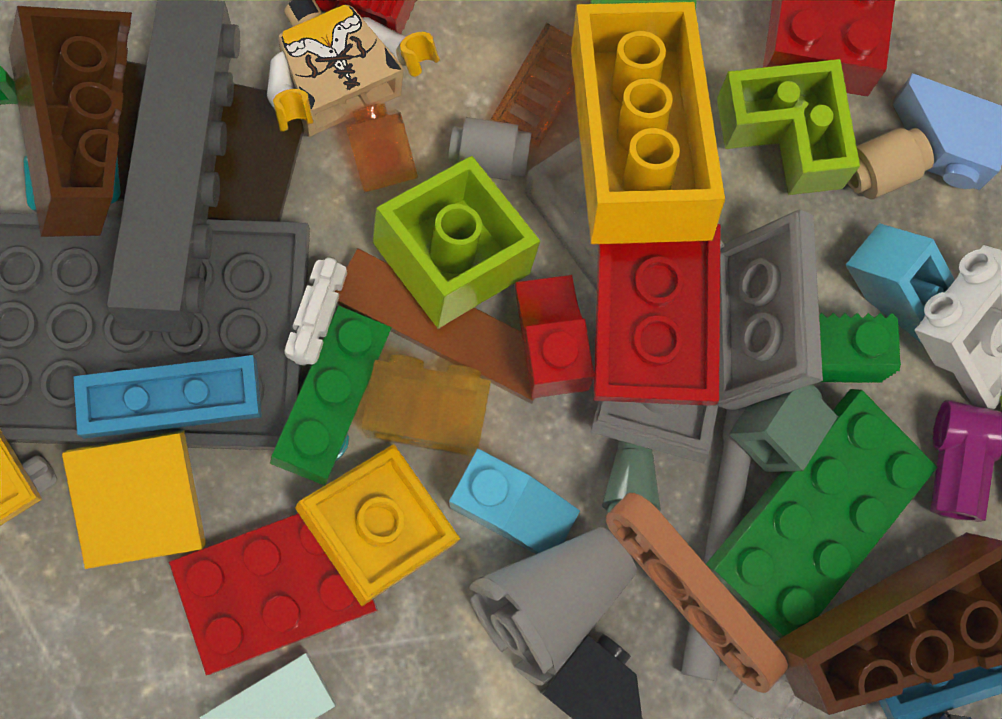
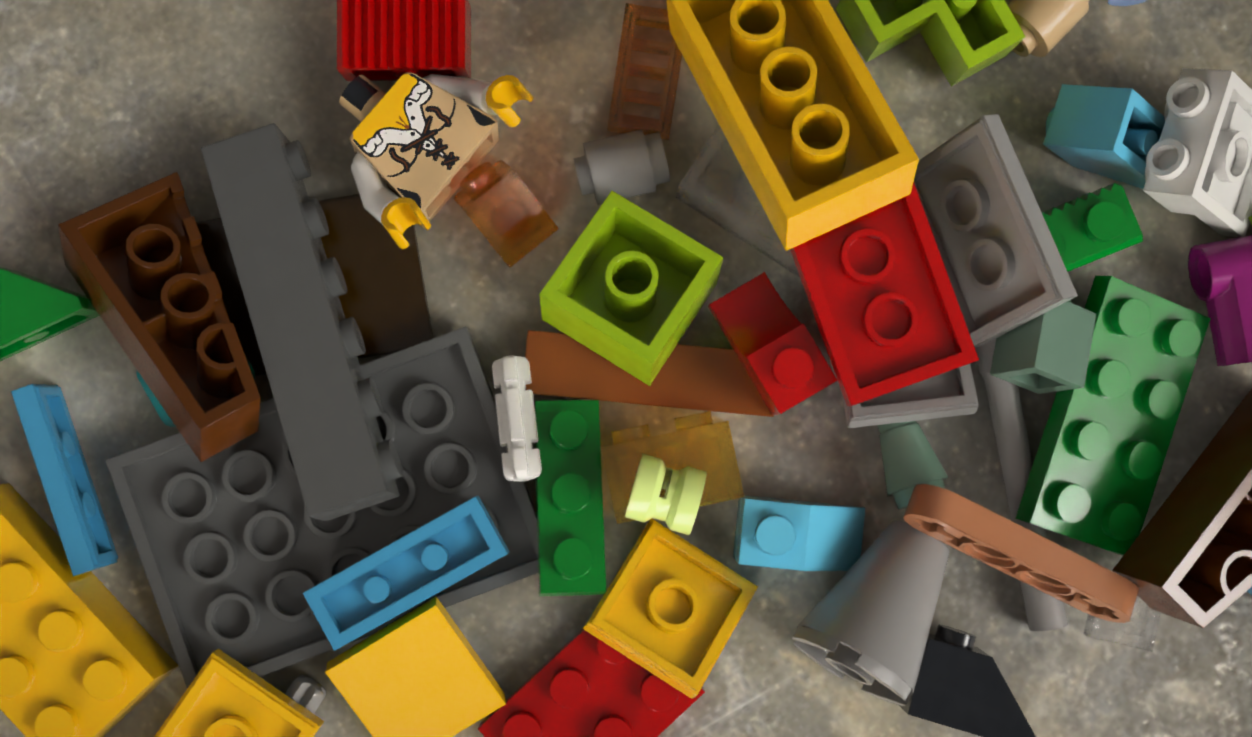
camera: 15 degrees left, 10 degrees up
none -> yellowish green wheel [625,453,707,535]

